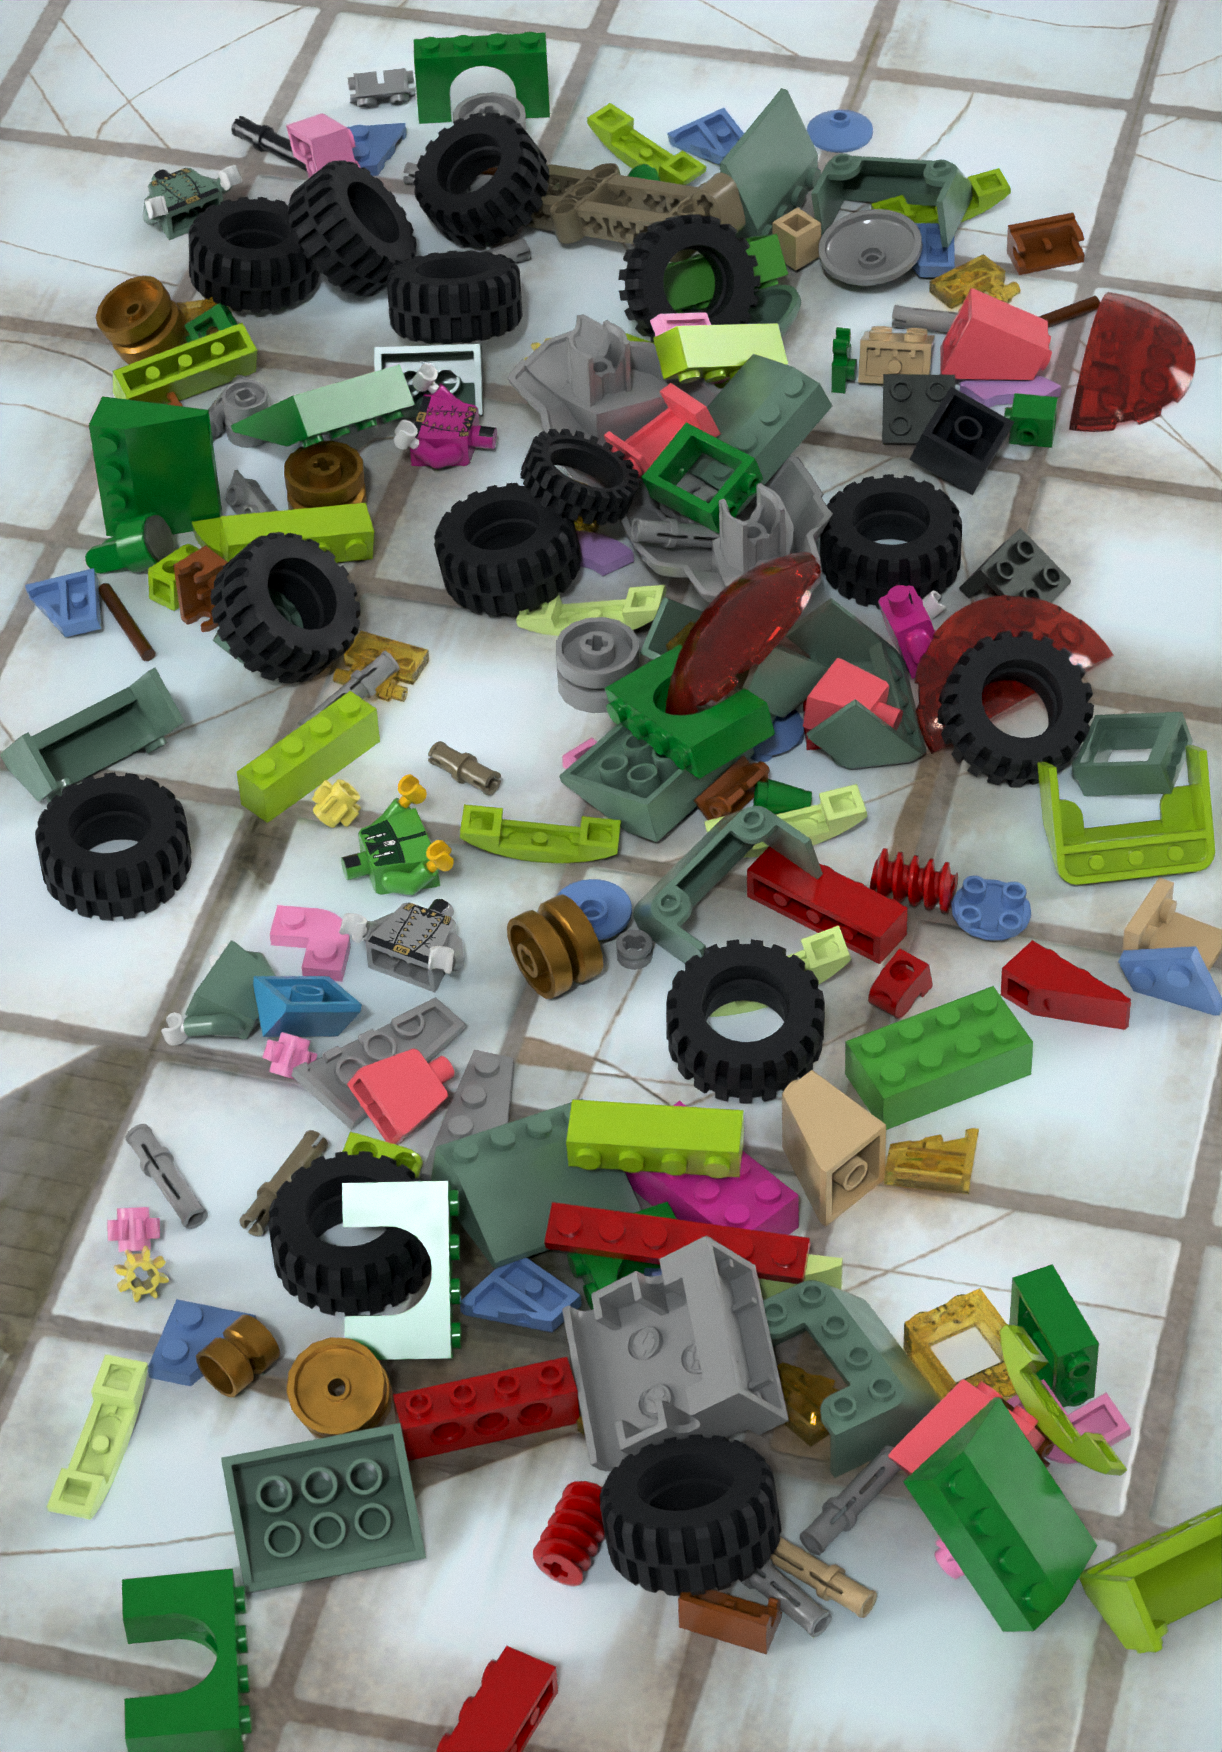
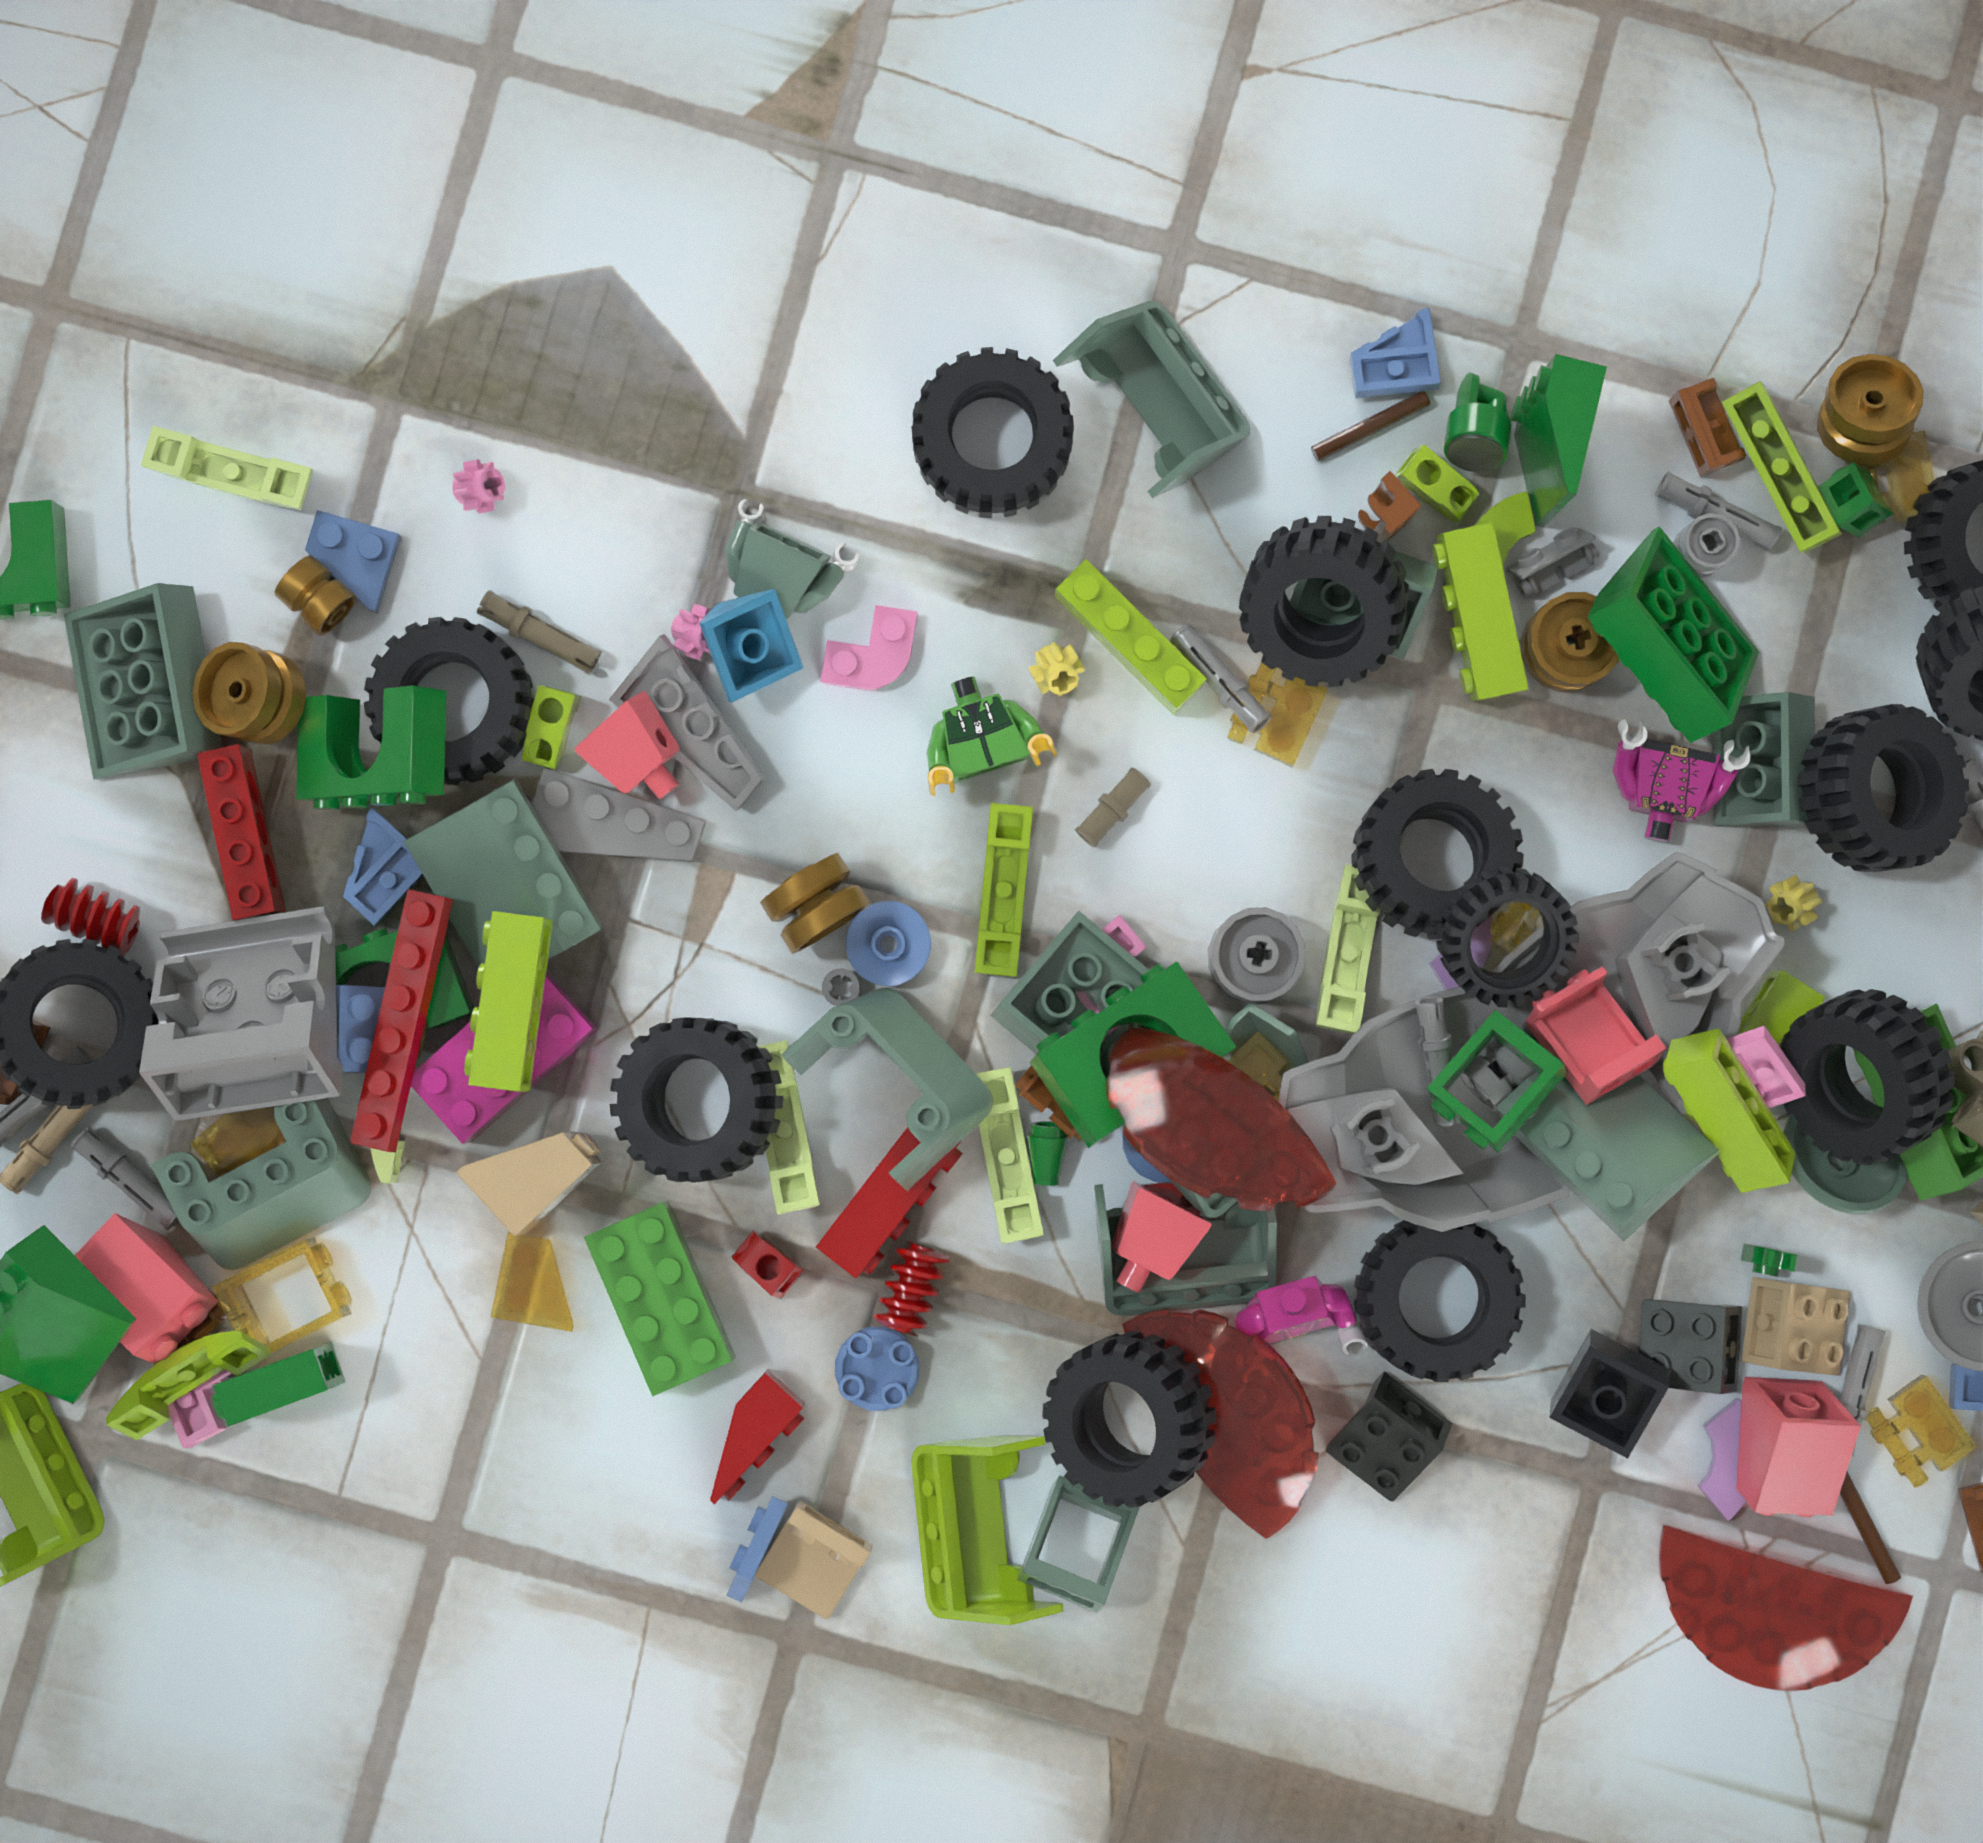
camera: 85 degrees right, 40 degrees up
light yellow gear [114,1246,169,1302] -> none
light grey pin [126,1124,208,1229] -> none
light grey torso [339,899,464,993] -> none
green brick [1004,393,1058,448] -> none

